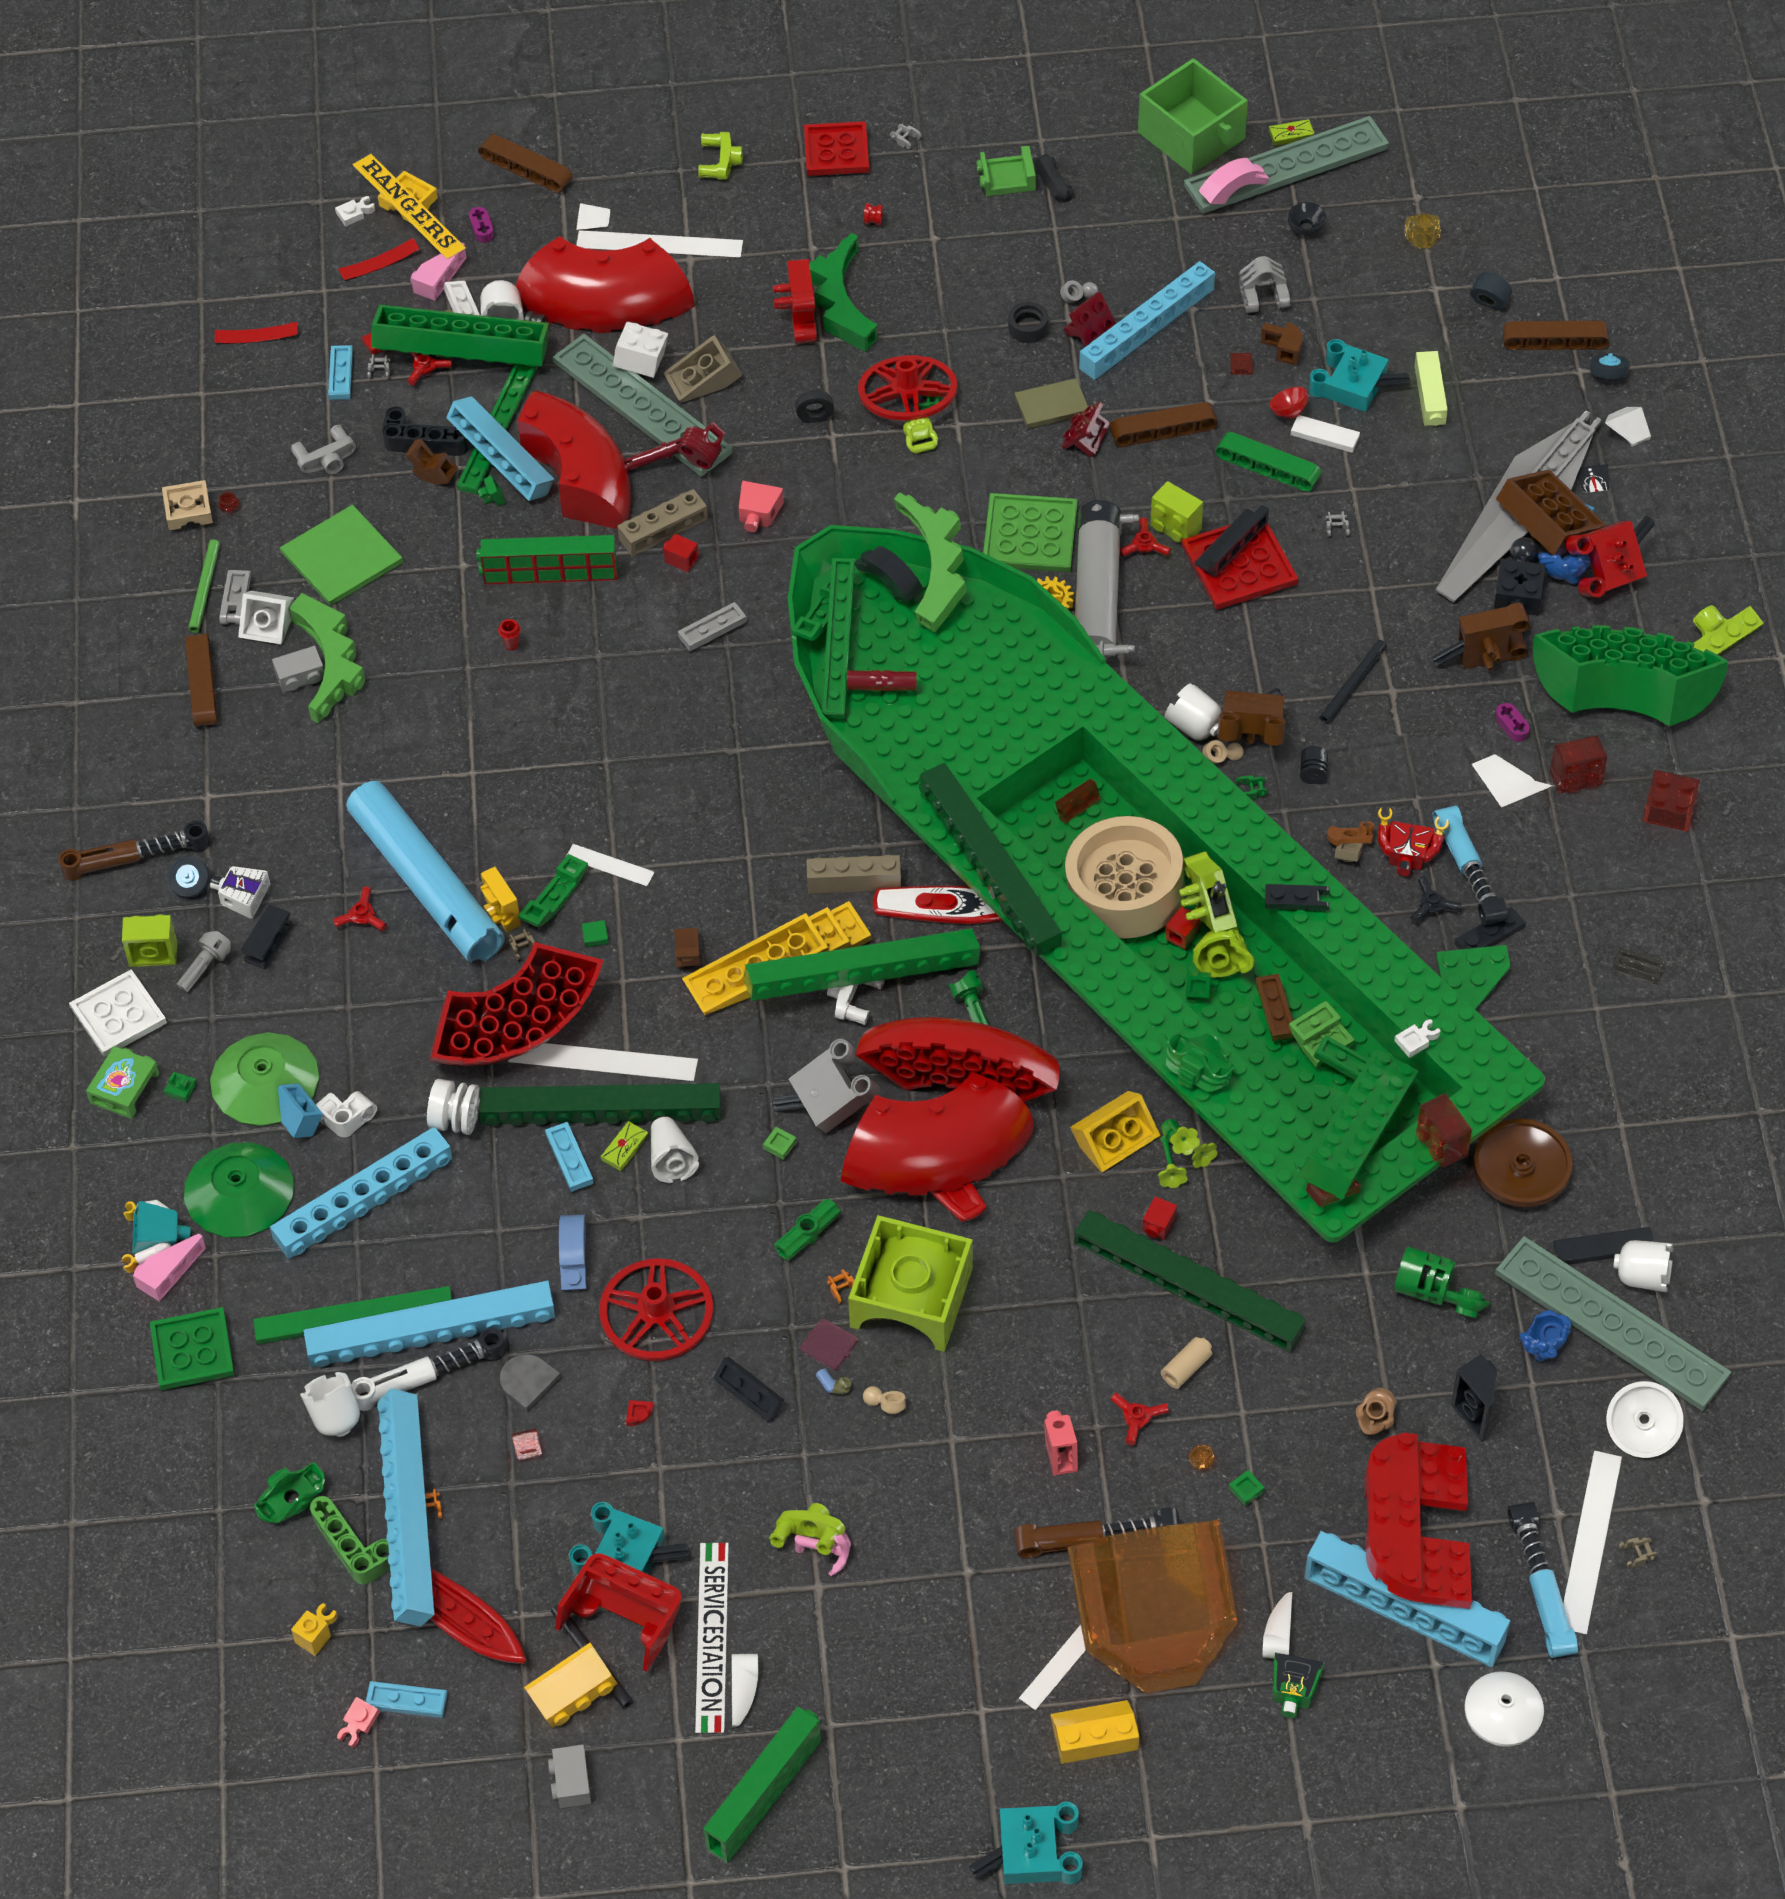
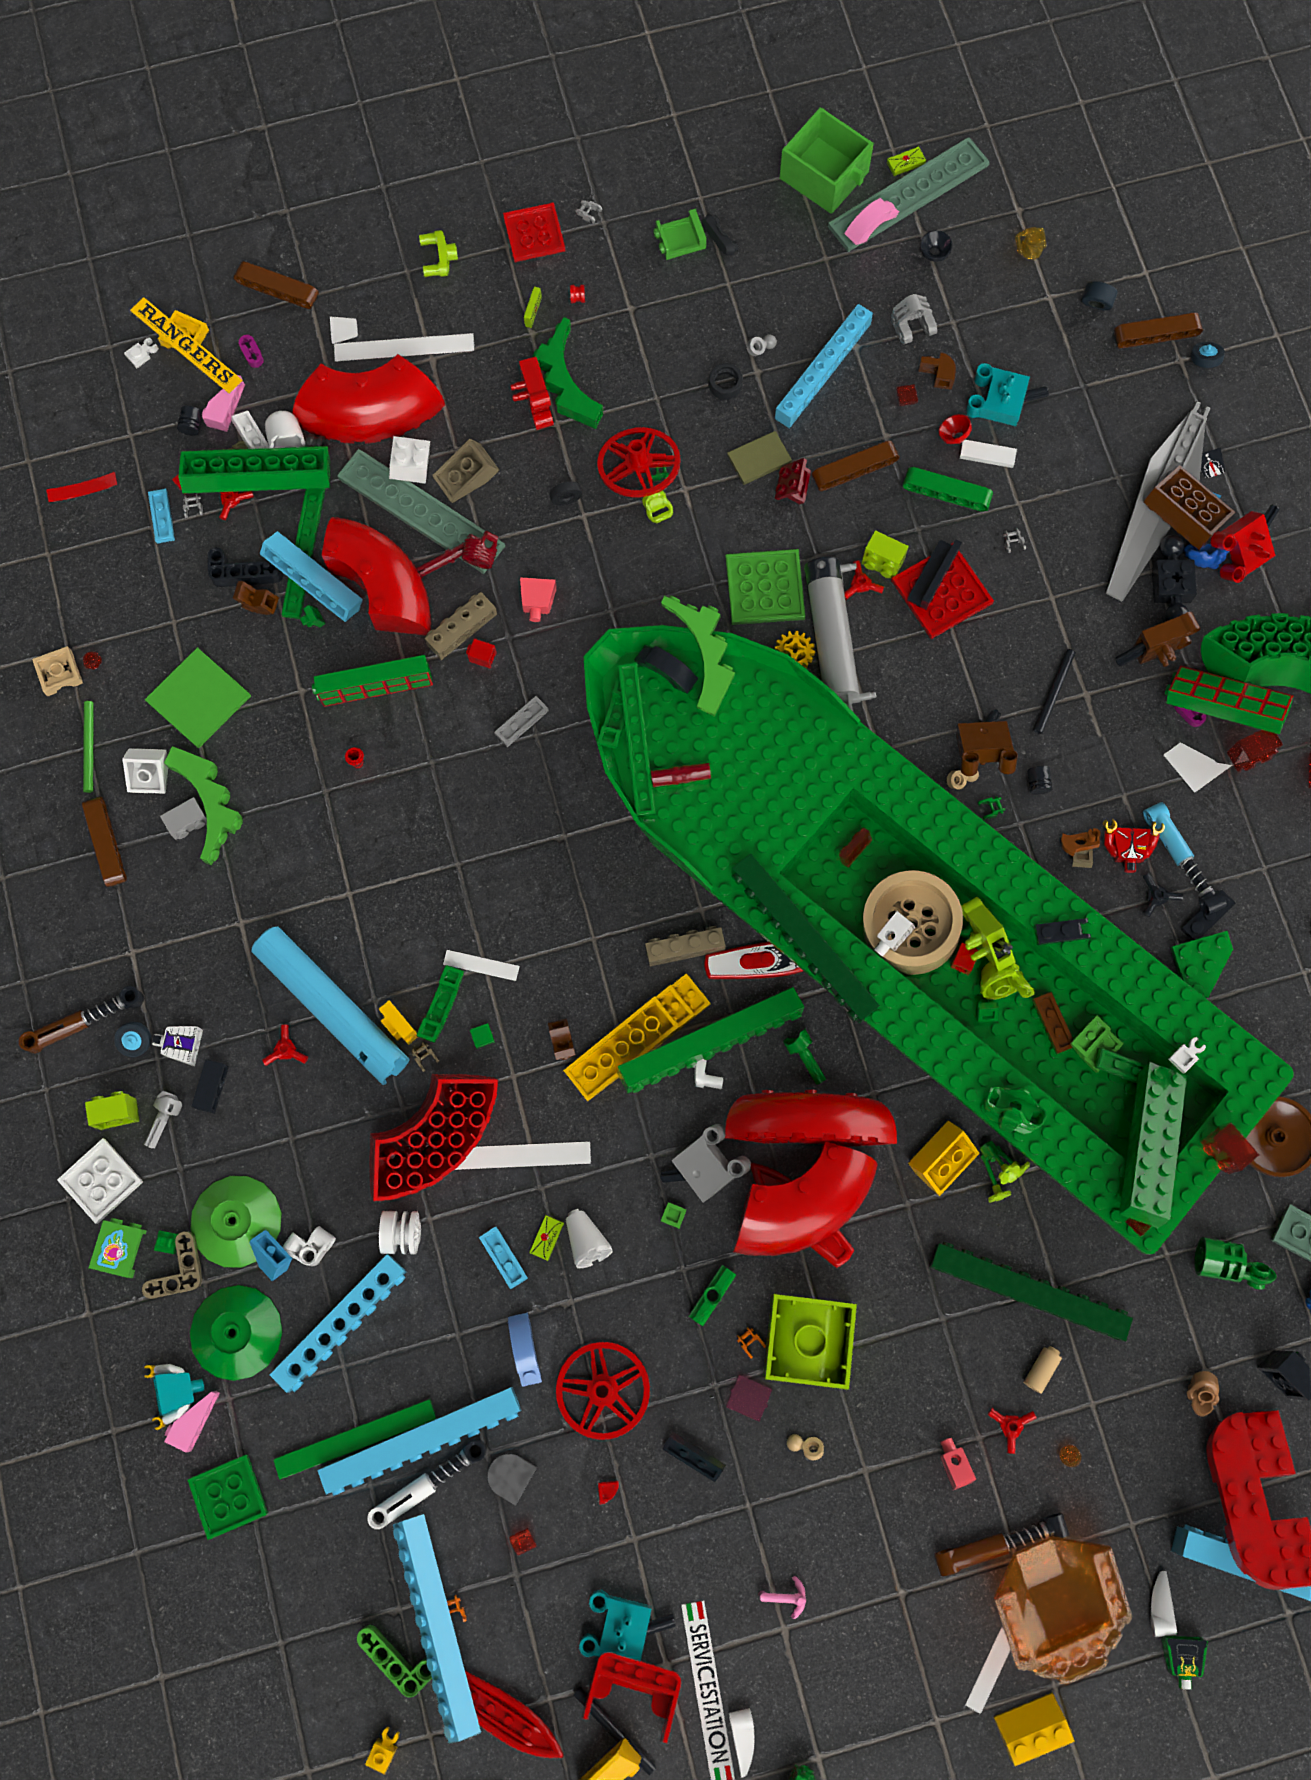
camera: 10 degrees left, 20 degrees up
light grey plate [219,570,251,625] -> none
green piece [254,1462,325,1523] -> none
light grey connector [291,425,356,474] -> none
white cylinder [301,1372,360,1437] -> none
red sticker [338,238,419,280] -> none
dark green brick [479,1083,721,1126] -> none
lime connector [769,1503,845,1555] -> none
arm [816,1368,852,1395] -> none
dark red bracket [1063,292,1116,347] -> none
red brick [1142,1196,1177,1240] -> none
white cylinder [1164,683,1222,740] -> none
green plate [1228,1470,1265,1506] -> none
yellowish green brick [1415,351,1447,426] -> none
white slope [1605,407,1651,447] -> none
none -> dark tan beam [142,1231,202,1299]
none -> black piece [177,406,202,436]
none -> lime tile [524,287,542,328]
none -> white torso [874,911,915,957]
none -> green brick [1165,665,1294,734]

